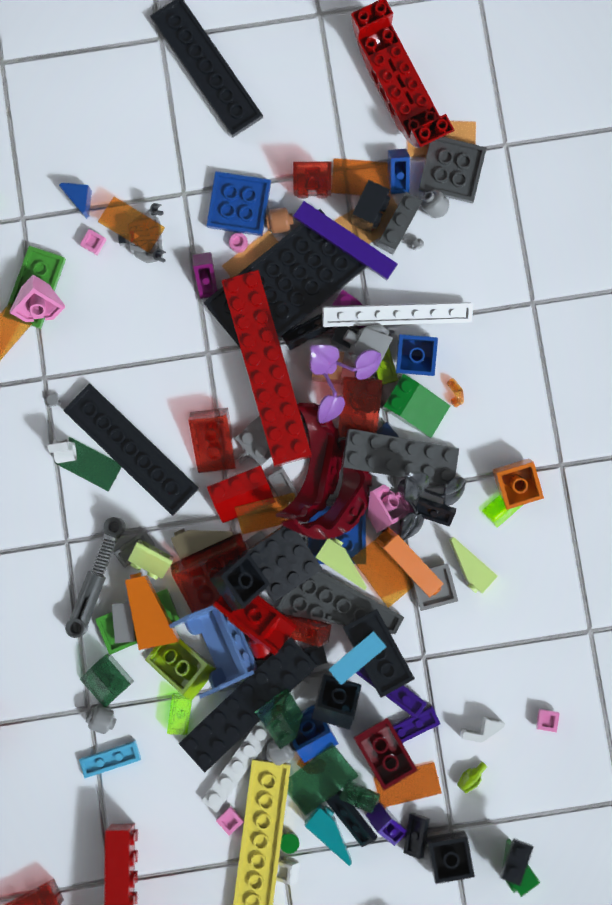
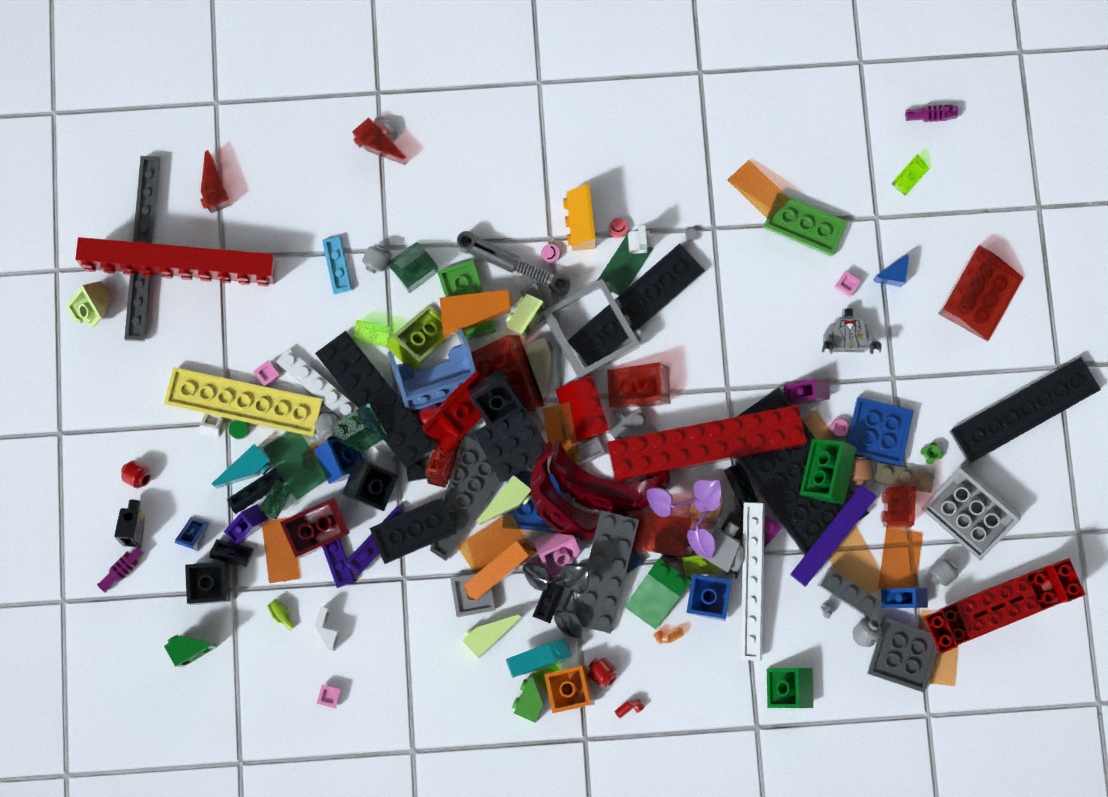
camera: 90 degrees right, 5 degrees down
bright pink slope [10,275,65,322] -> none
clear orange piece [98,197,165,253] -> none
light grey tile [112,602,136,643] -> none
medium azure tile [328,631,387,685] -> none
black brick [351,180,391,233] -> none
black plate [500,837,534,886] -> none
none -> blue slope [174,517,209,551]
none -> teal slope [505,638,572,678]
none -> bright green slope [512,676,543,723]
none -> bright pink tile [541,244,560,264]
none -> light grey window [542,279,641,379]
none -> light orange slope [563,184,596,251]
none -> red head [588,658,618,687]
none -> coral tile [609,218,628,238]
none -> red arm [614,699,645,719]
none -> green slope [766,668,814,708]
none -> green slope [800,439,857,504]
none -> dark tan plate [873,462,934,493]
none -> bright green plate [920,442,943,465]
none -> light grey slope [921,463,1022,561]
none -> light grey head [929,557,959,586]
none -> clear red slope [938,245,1024,342]

